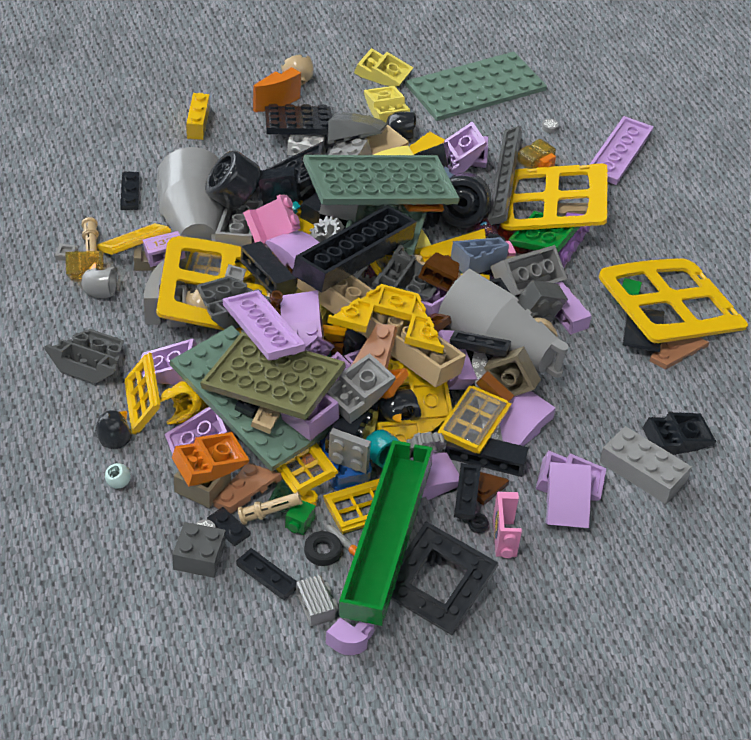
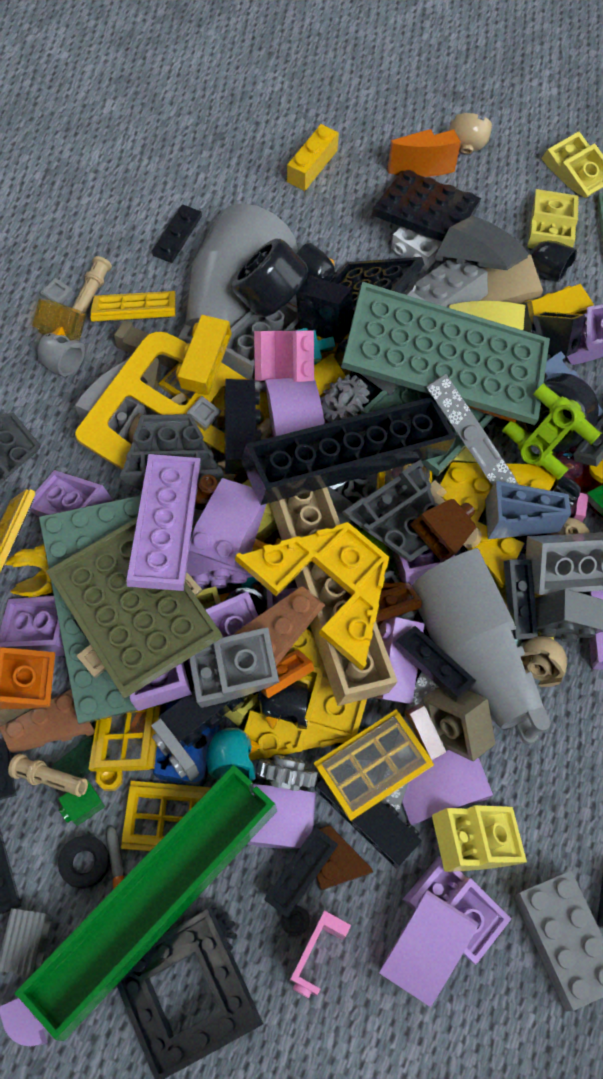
camera: 30 degrees right, 20 degrees up
lavender brick [143,231,186,267] -> none
none -> yellow brick [176,315,232,396]
none -> light grey piece [426,373,518,485]
none -> light yellow slope [432,805,527,872]
none -> lime piece [502,383,602,480]

